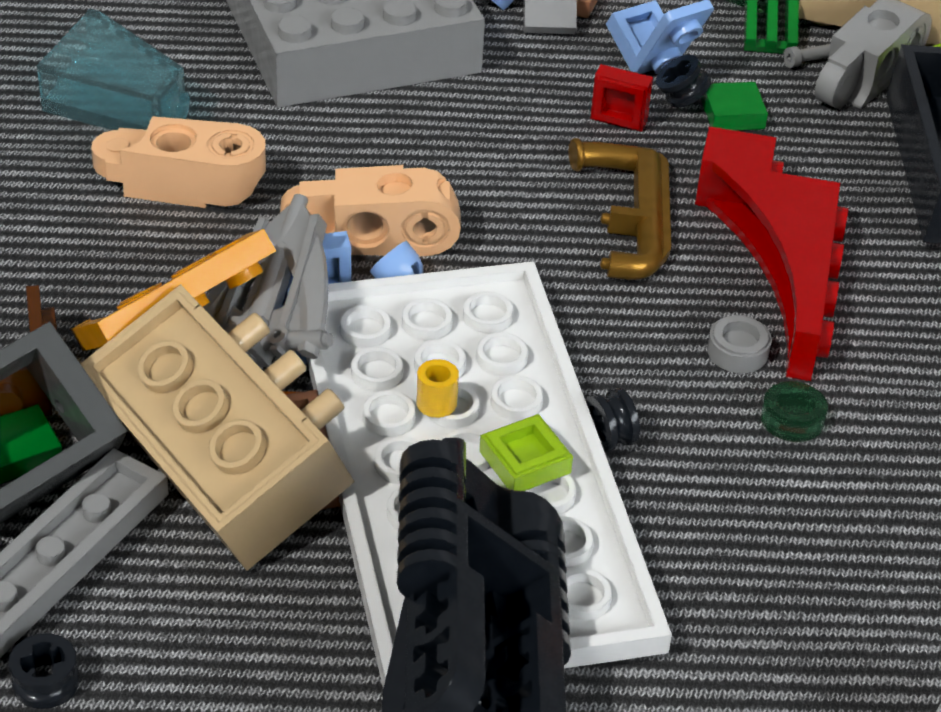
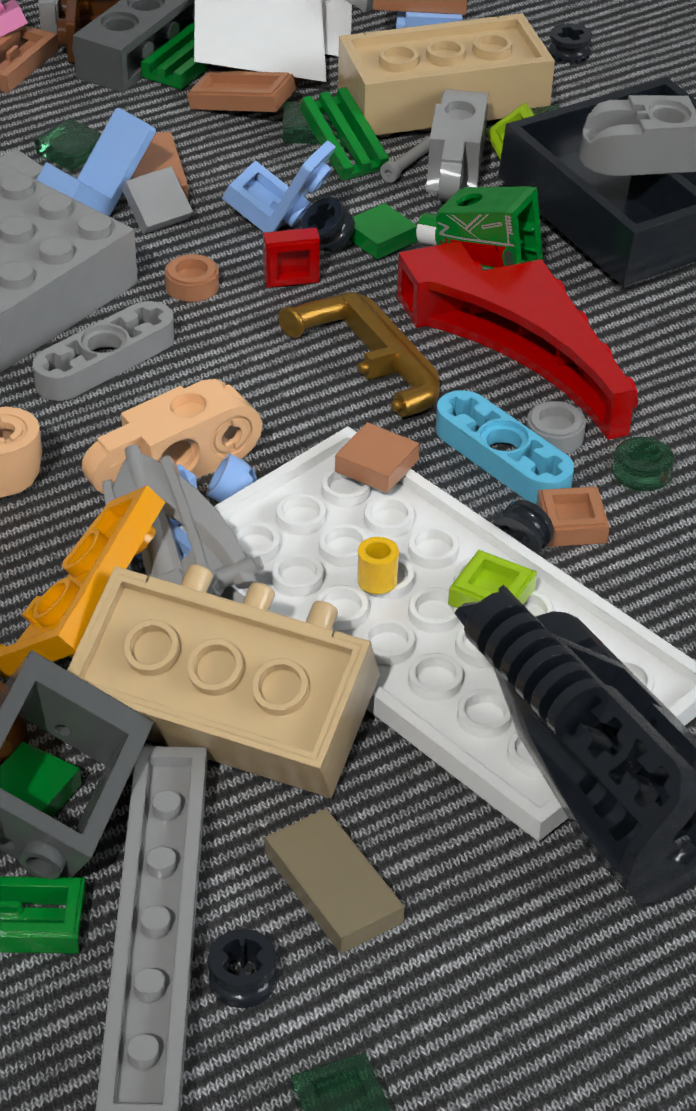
camera: 30 degrees left, 0 degrees up
none -> light grey beam [32,301,174,401]
none -> nougat tile [165,254,219,302]
none -> dark tan tile [264,808,405,954]
none -> nougat tile [335,422,420,493]
none -> green torso [416,186,543,270]
none -> medium azure beam [436,390,574,504]
none -> nougat tile [536,486,610,547]

